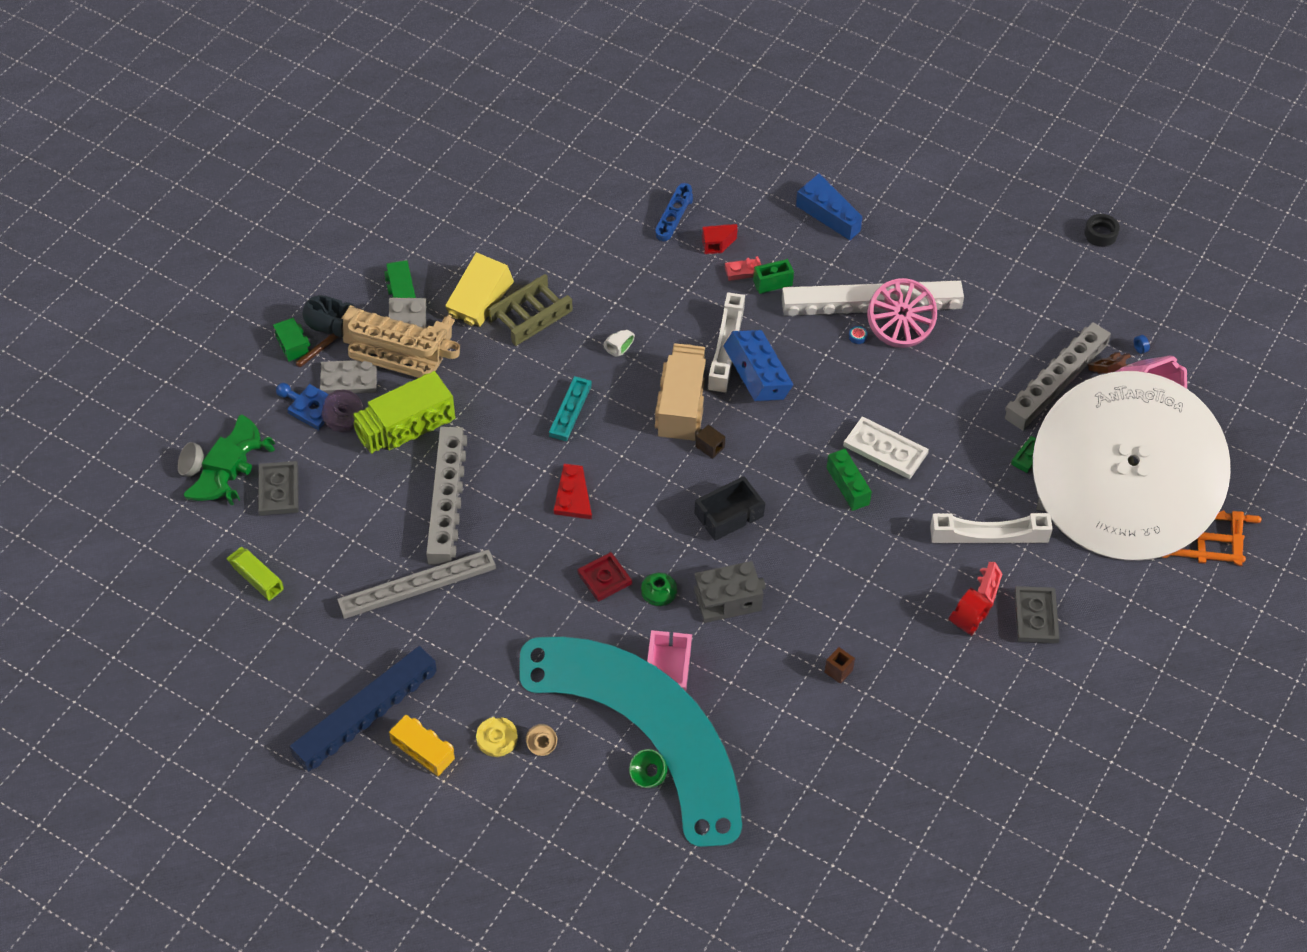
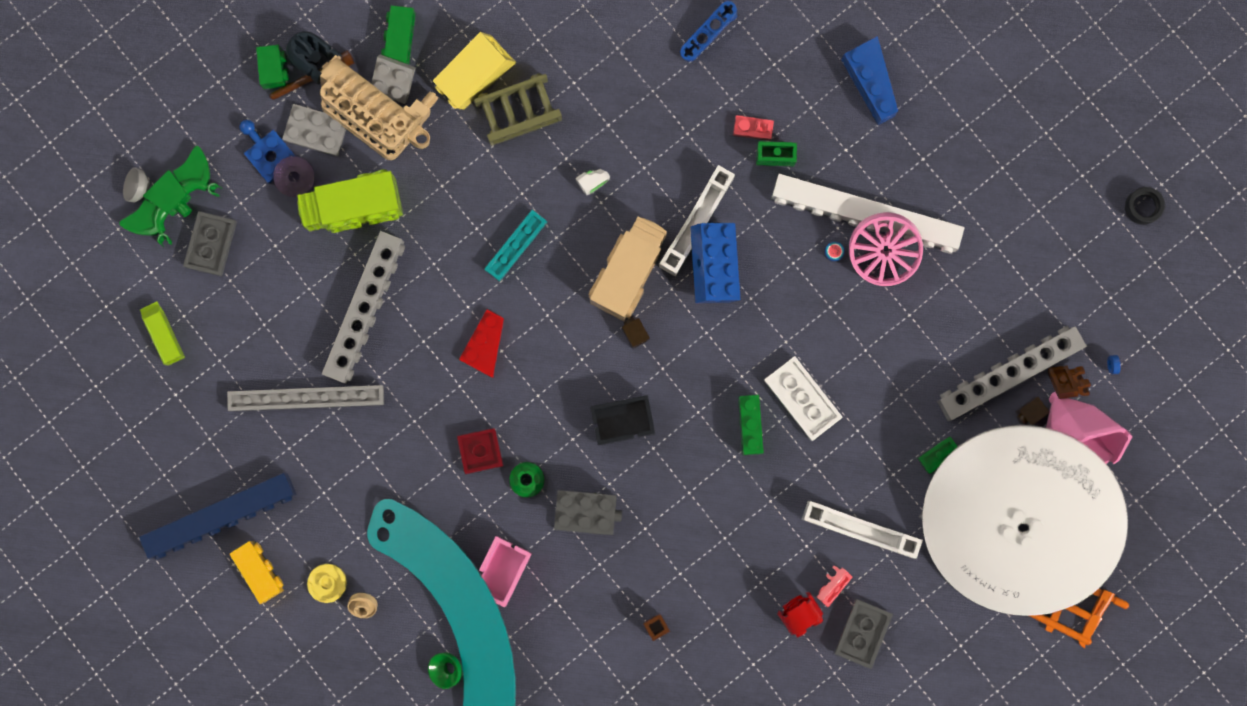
camera: 20 degrees right, 30 degrees up
red slope [702,224,738,254] -> none

